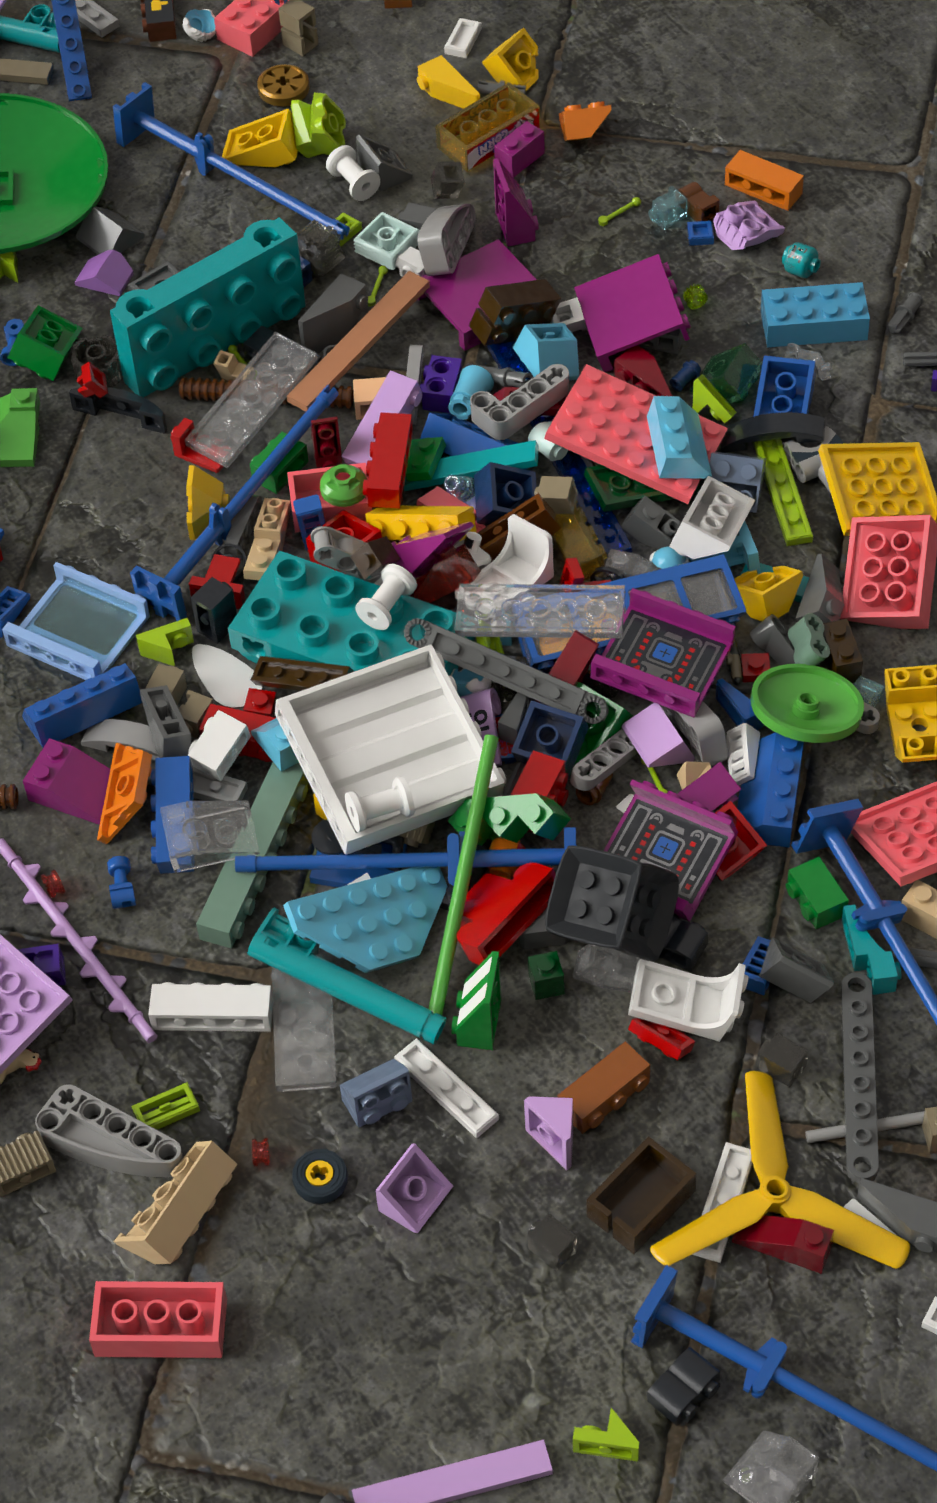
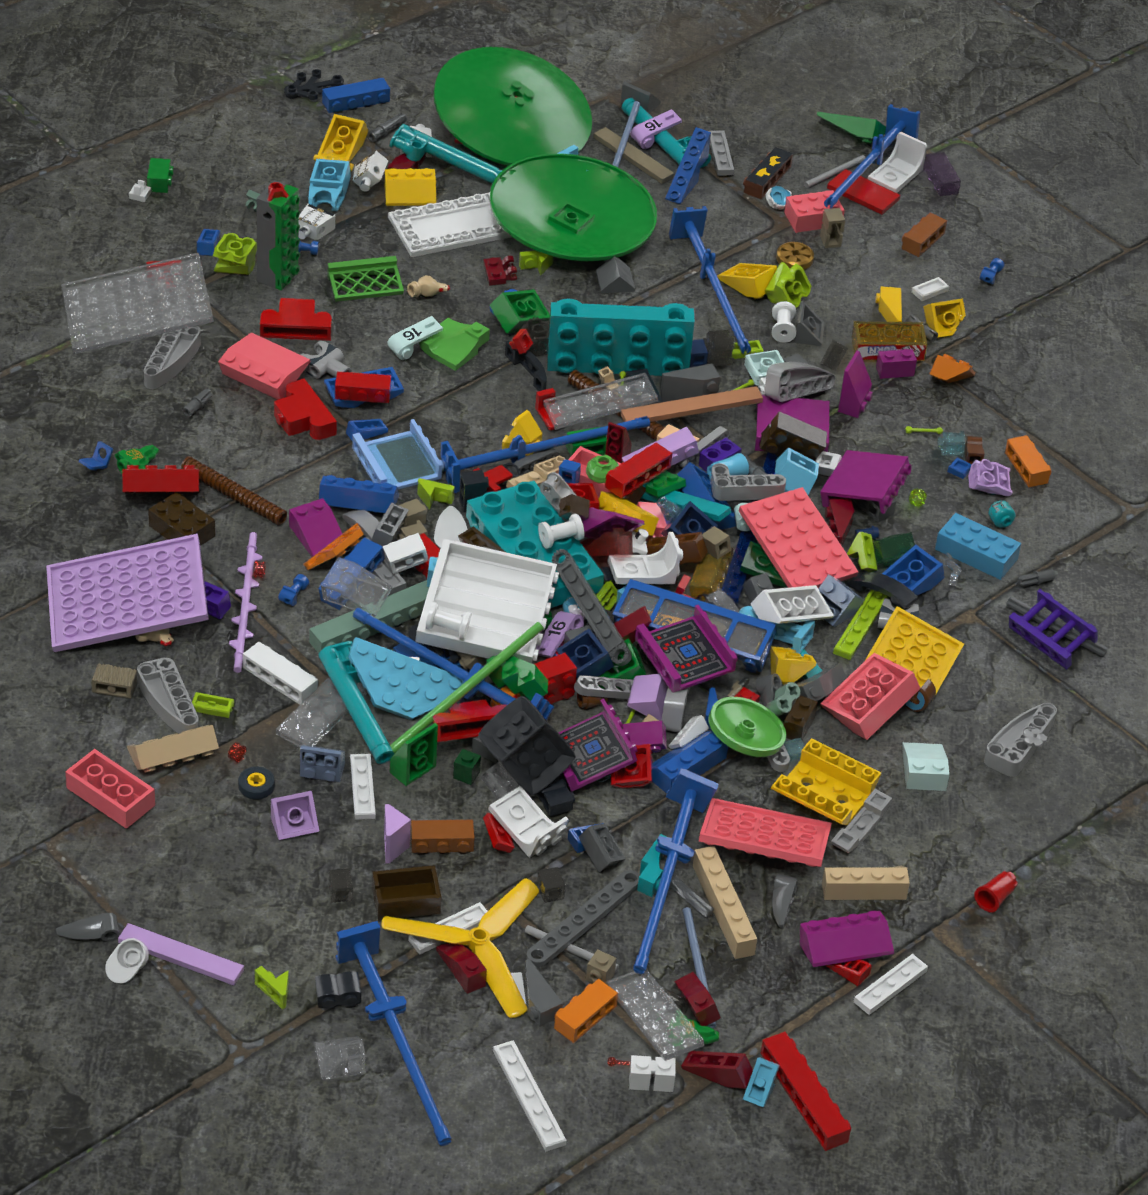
camera: 30 degrees right, 10 degrees down
medium lavender slope [75,250,134,296] -> none
clear plate [454,584,626,638] -> none
medium azure slope [647,396,712,479] -> none
green piece [786,857,849,930] -> none

